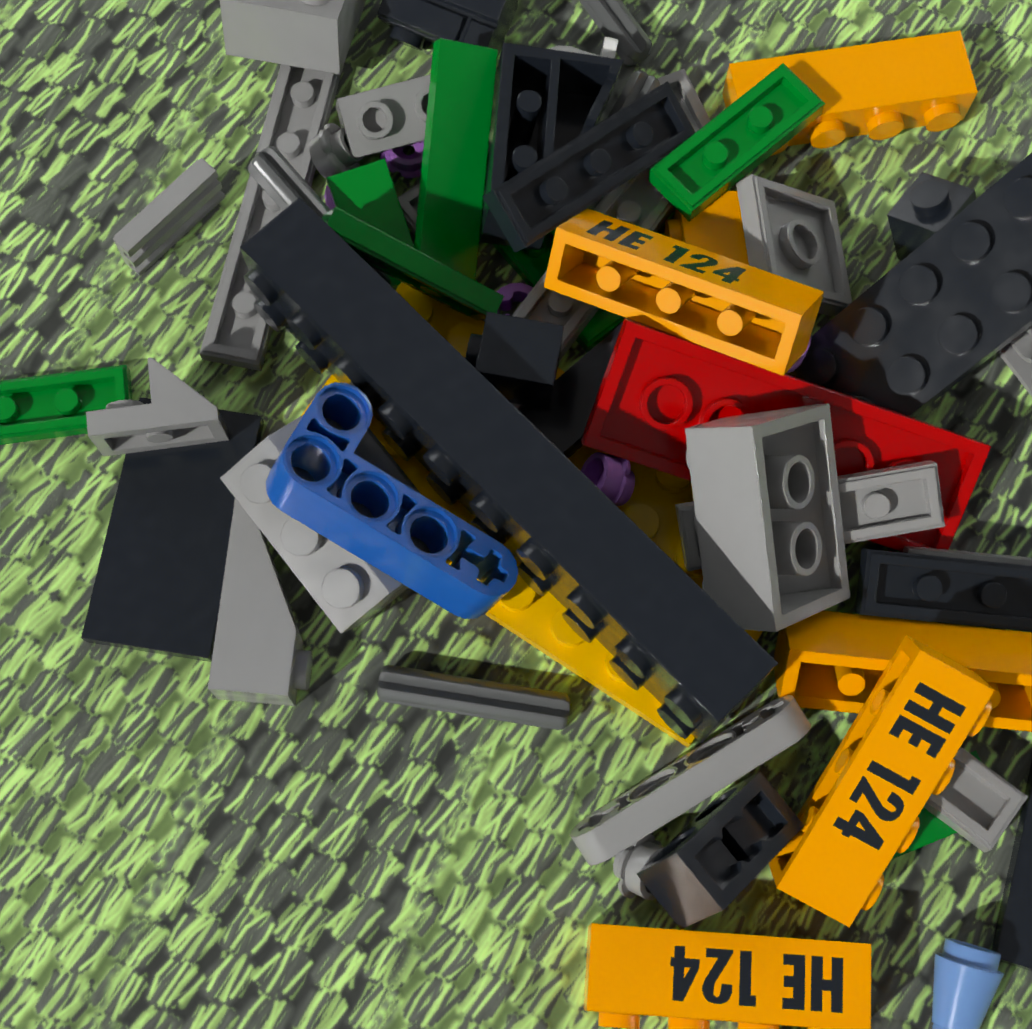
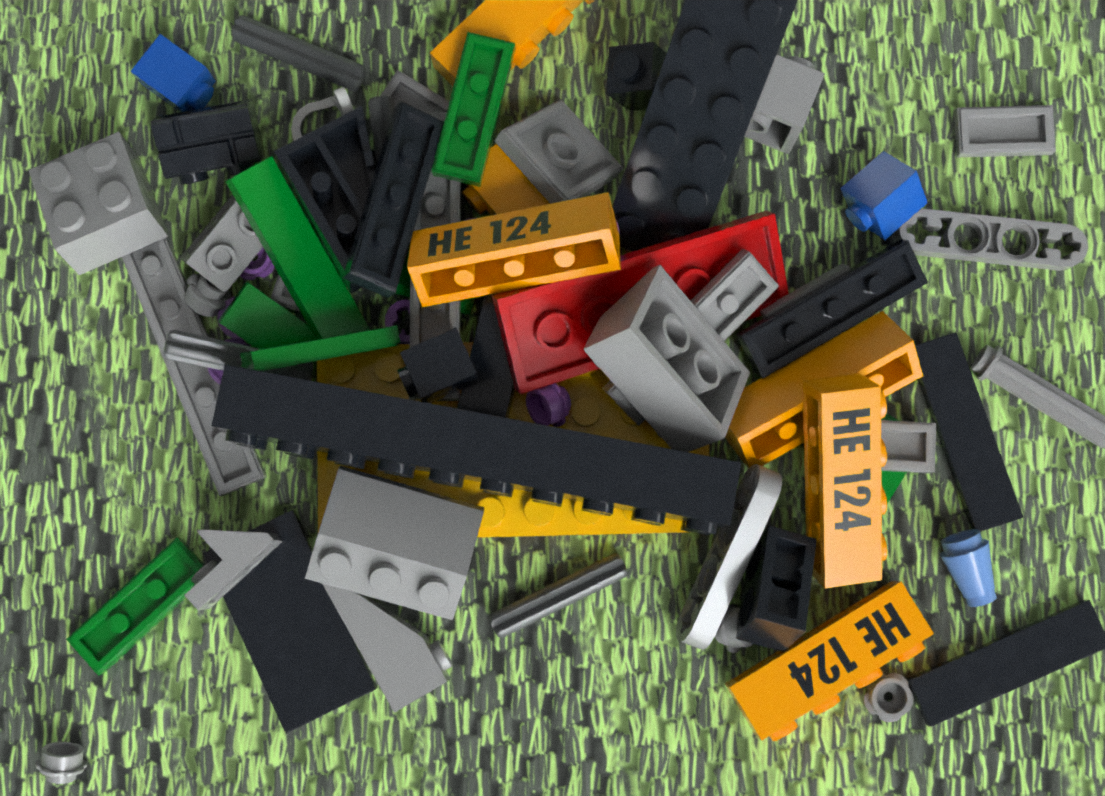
camera: 30 degrees left, 10 degrees up
light grey tile [113,158,226,276] -> none
blue beam [266,382,518,619] -> none

